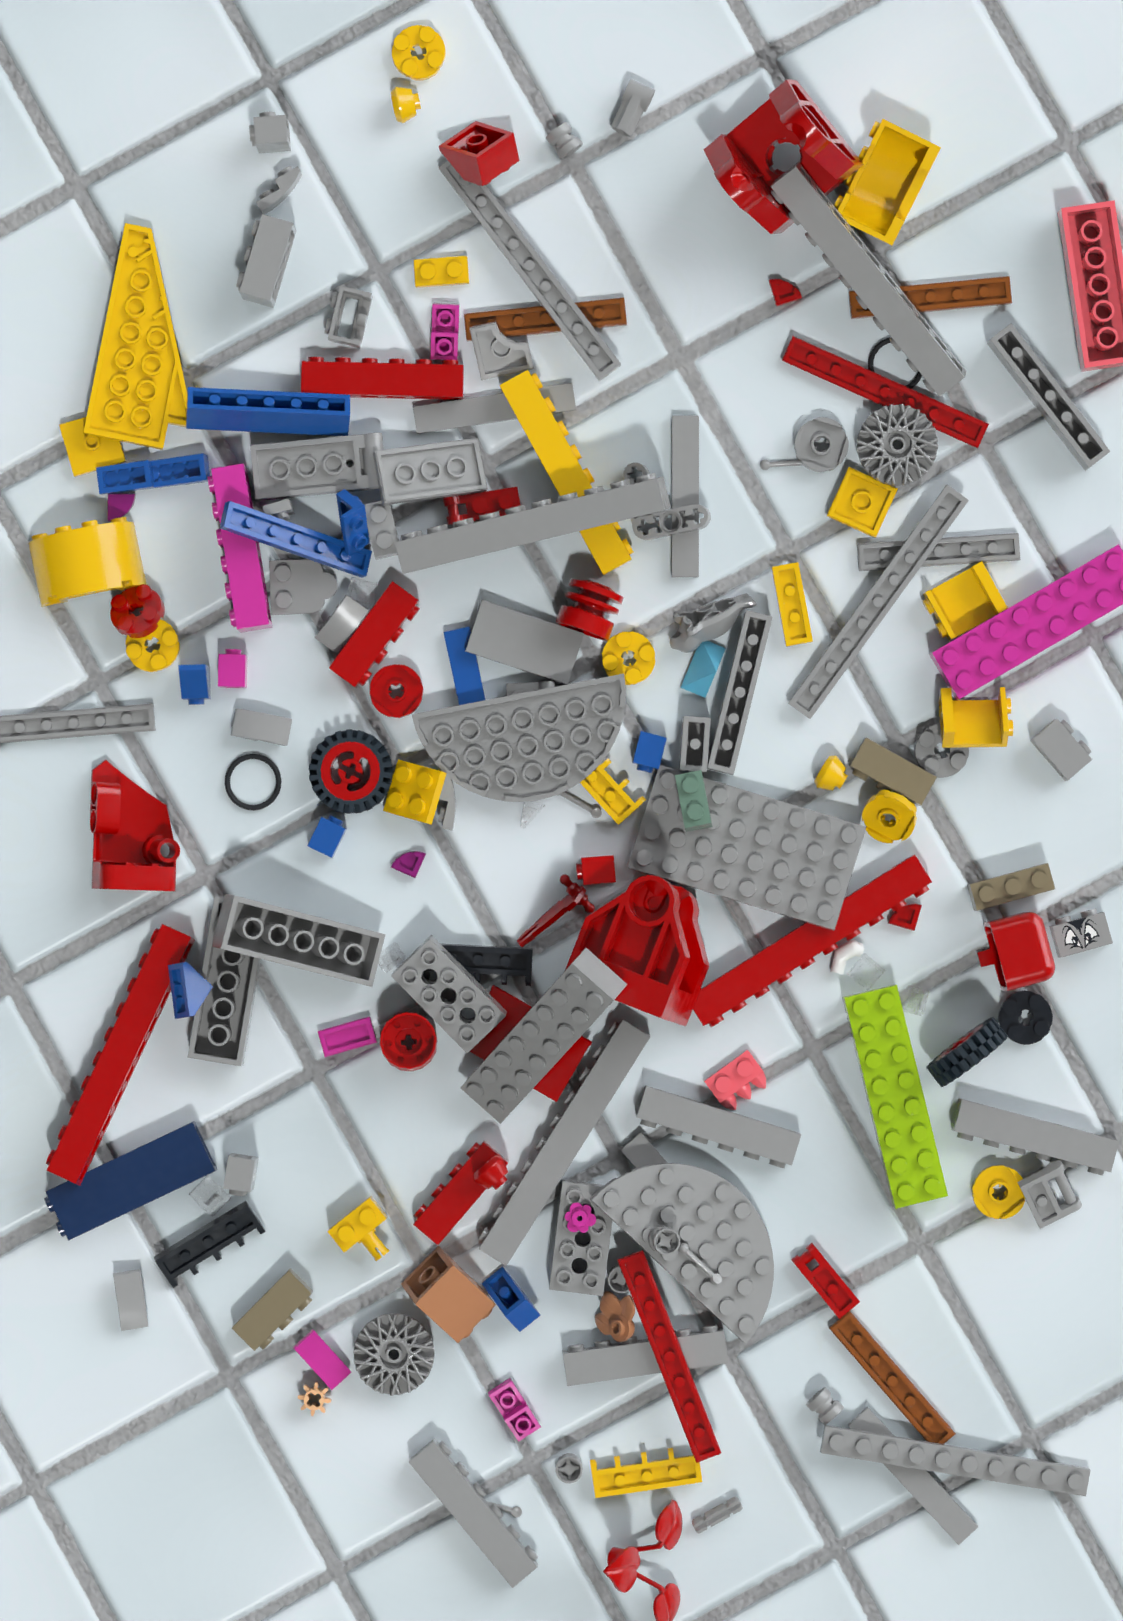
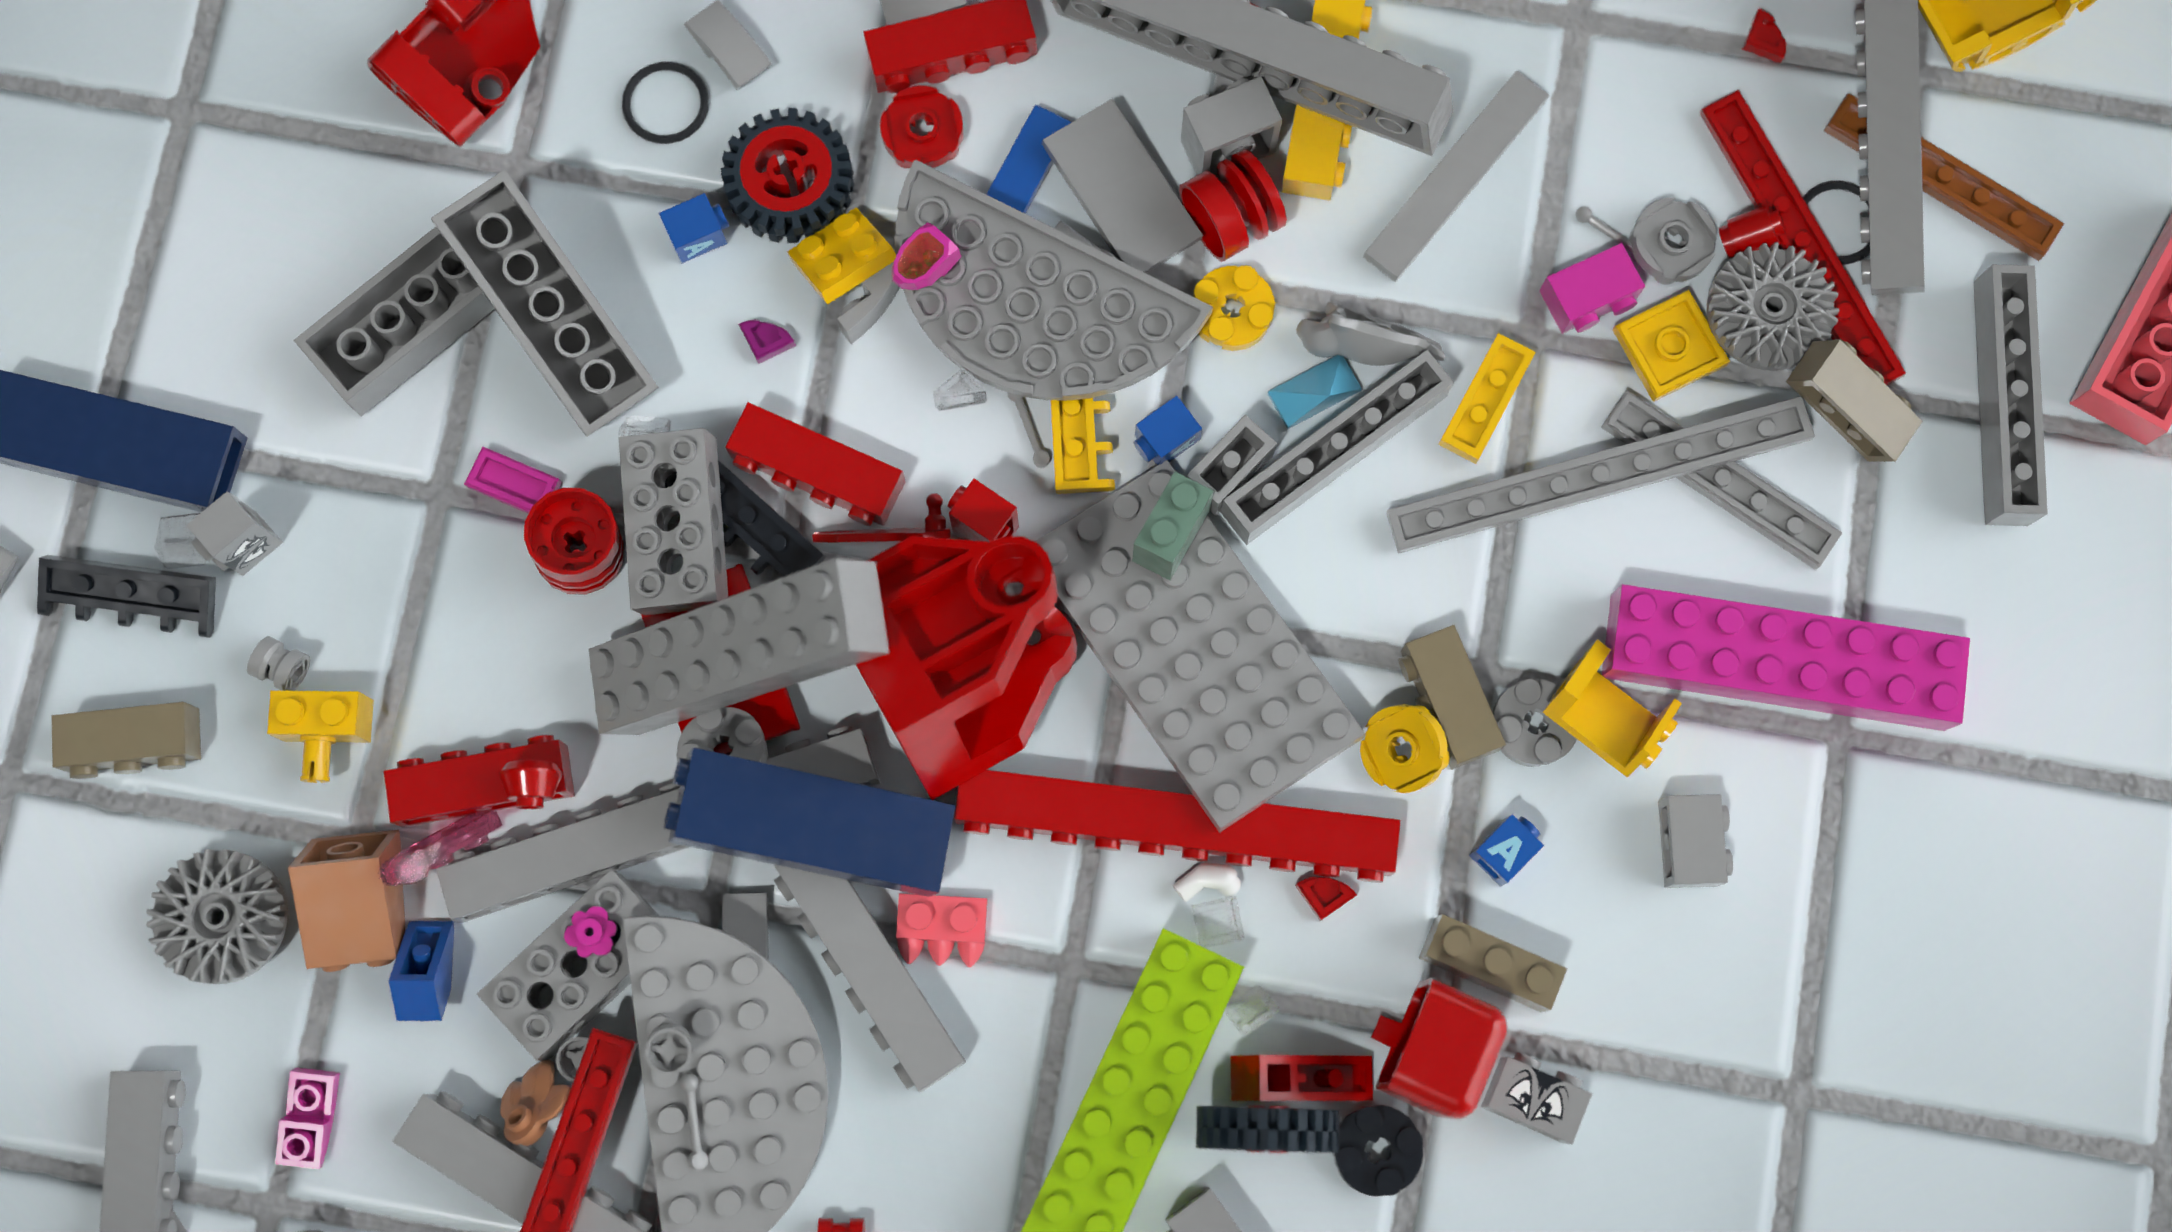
camera: 40 degrees right, 10 degrees down
red brick [46,924,195,1185] -> none
blue slope [168,962,213,1019] -> none
dark pink slope [293,1329,351,1390] -> none
light nougat gear [298,1381,332,1416] -> none
light grey beam [623,463,711,540] -> none
yellow cone [814,756,848,791] -> none
yellow panel [922,561,1008,641] -> none
none -> light grey wheel [247,636,310,691]
none -> clear pink hinge [378,810,502,886]
none -> dark blue brick [664,747,955,897]
none -> light grey plate [676,707,768,763]
none -> red brick [725,402,906,526]
none -> rock [892,222,961,290]
none -> light grey brick [1180,76,1282,177]
none -> red slope [1230,1055,1373,1101]
none -> blue brick [1469,814,1544,887]
none -> dark pink piece [1539,243,1645,334]
none -> red brick [1718,205,1786,259]
none -> brick [1786,339,1923,462]

